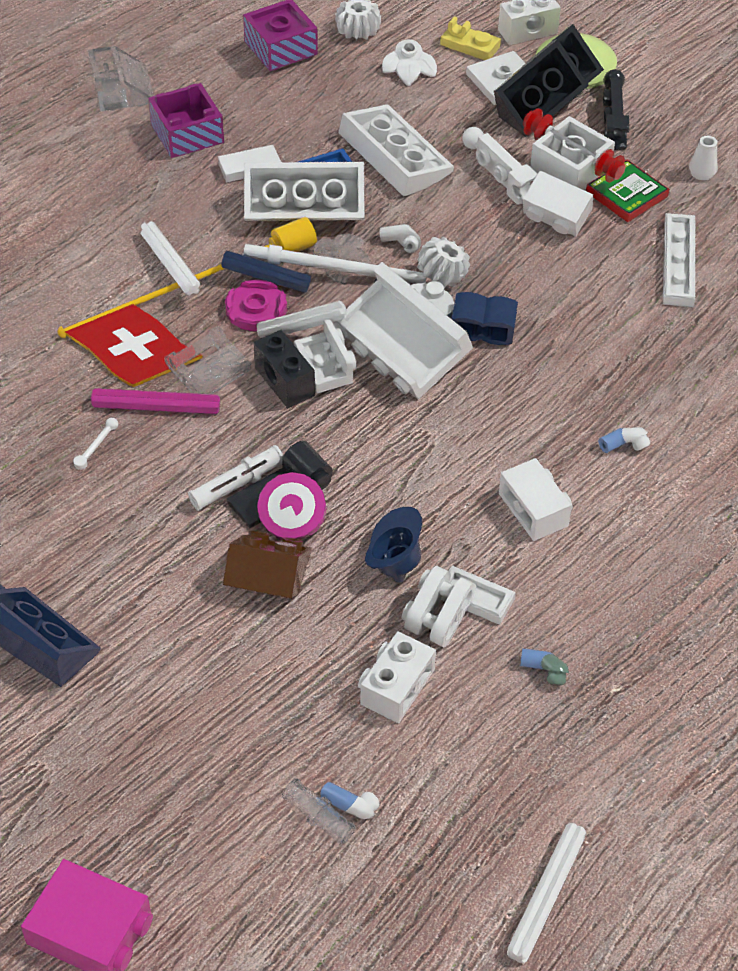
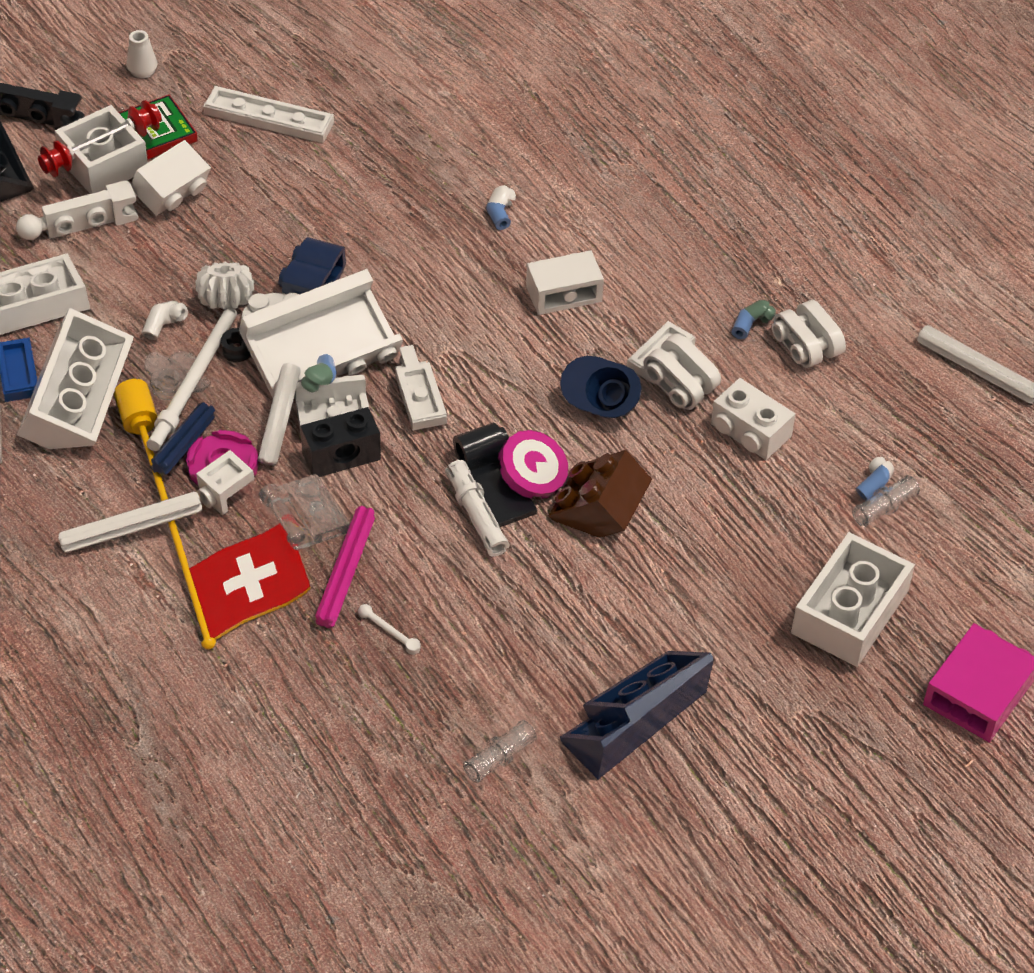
camera: 80 degrees left, 0 degrees up
none -> white bracket [196,450,254,515]
none -> sand green arm [301,354,336,393]
none -> white hinge [395,345,447,430]
none -> white brick [772,300,846,368]
none -> white brick [791,532,915,667]

